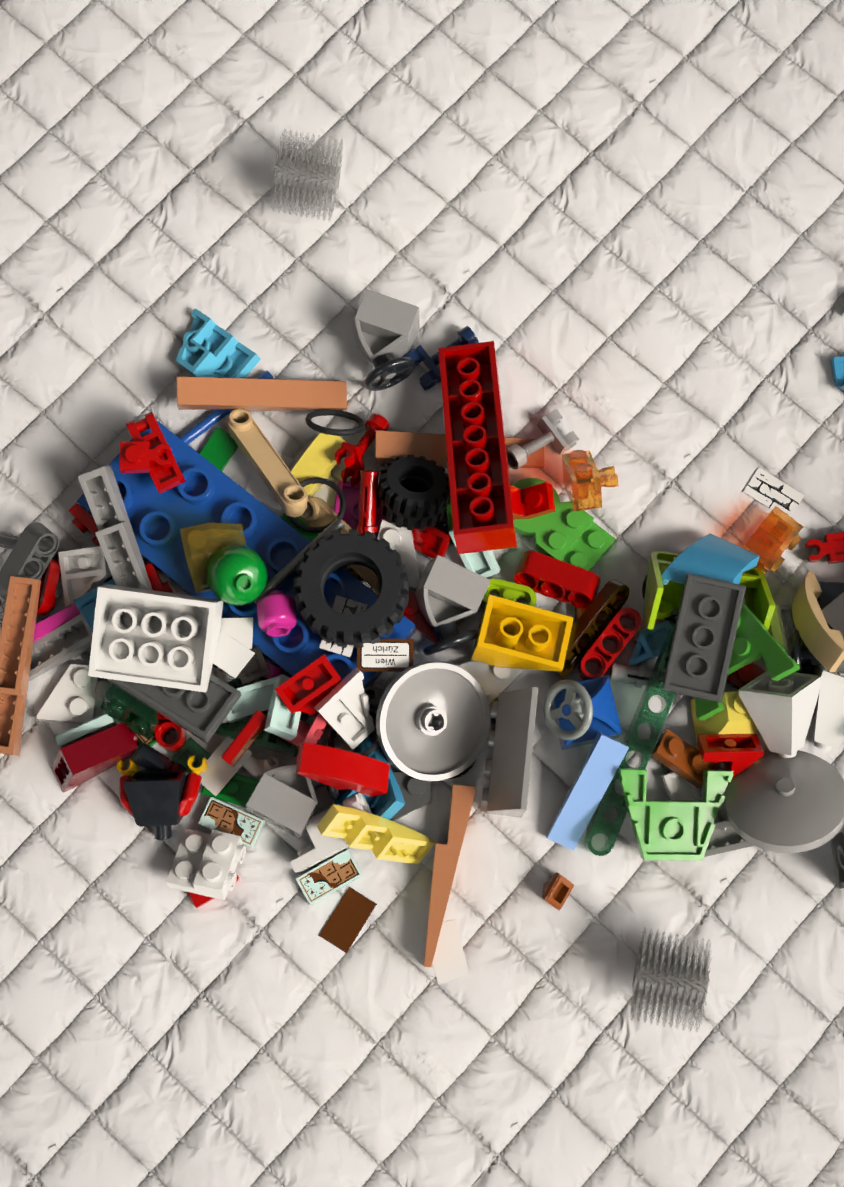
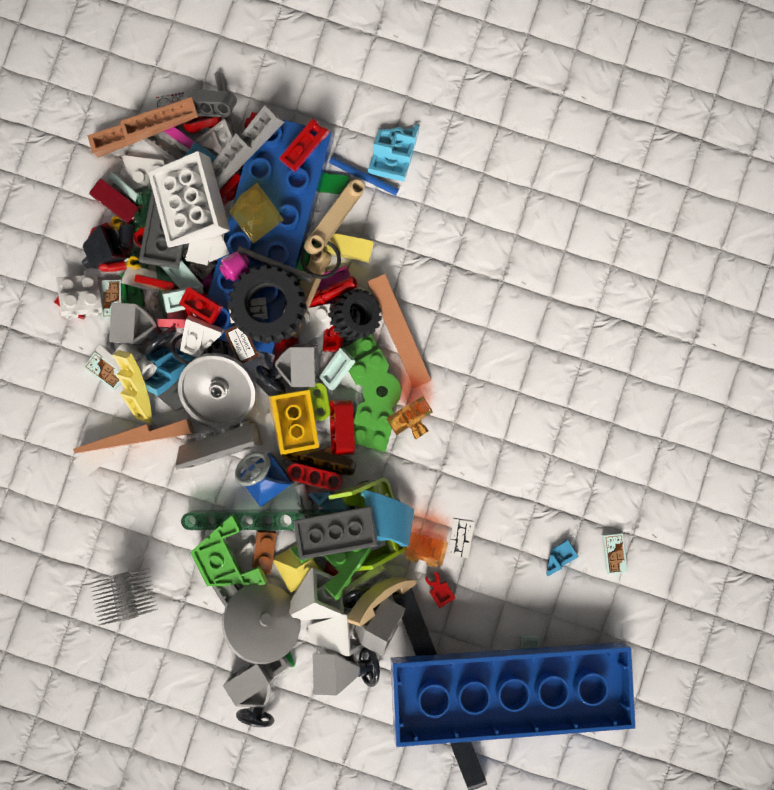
camera: 65 degrees right, 10 degrees up
red plate [120,441,172,474] -> none
nougat slope [177,377,347,411] -> none
green cylinder [207,545,268,606] -> none
light grey piece [271,129,343,221] -> none
red slope [295,742,390,797] -> none
black tyre [305,409,365,436] -> none
reddish brown sticker [319,887,377,953] -> none
red bar [335,414,389,487] -> none
light grey piece [354,289,420,391] -> none
dark blue bar [404,326,479,391] -> none
red brick [438,341,517,554] -> none
light grey bar [507,409,580,470] -> none
red slope [510,482,556,519] -> none
dark orange slope [542,872,574,911] -> none
light blue slope [546,732,629,851] -> none
red slope [697,733,764,778] -> none

